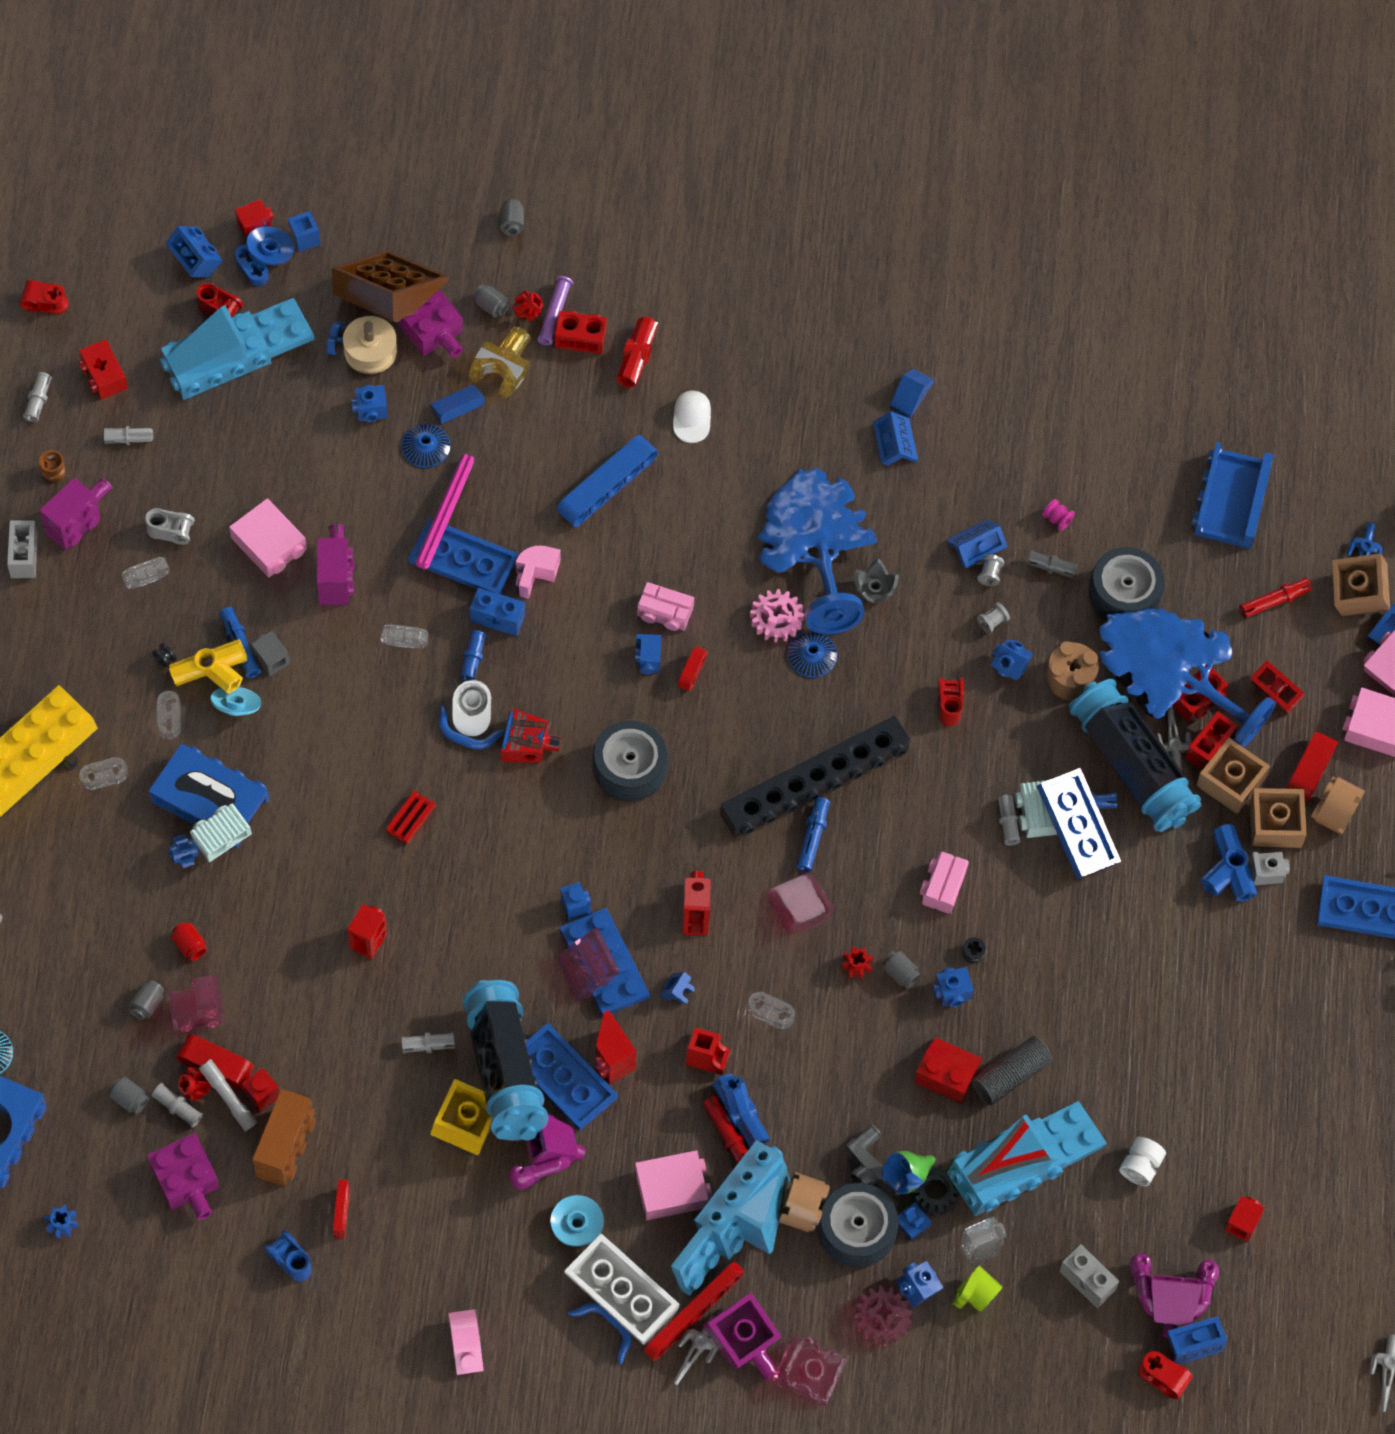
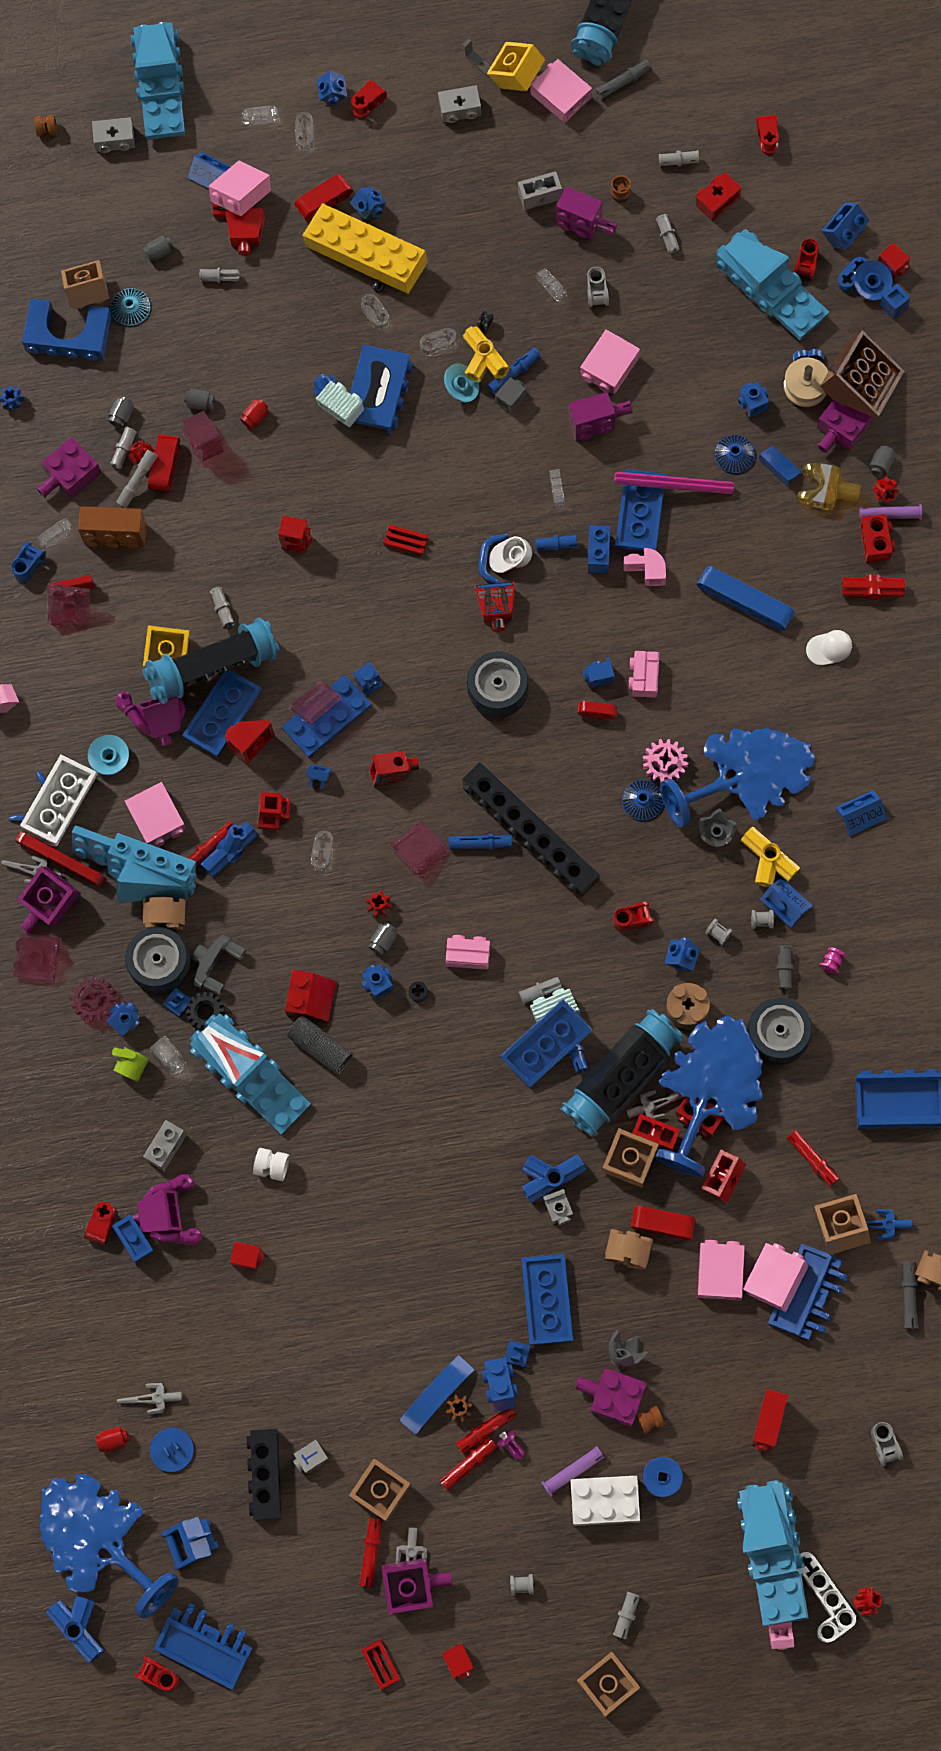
camera: 85 degrees right, 10 degrees up
red brick [242,1068,280,1113] -> none
blue hat [882,1151,935,1194] -> none
blue slope [890,369,934,418] -> none
medium nougat brick [1249,788,1307,848] -> none
none -> clear beam [37,518,74,549]
none -> clear pink slope [46,583,90,627]
none -> yellow piece [740,827,800,887]

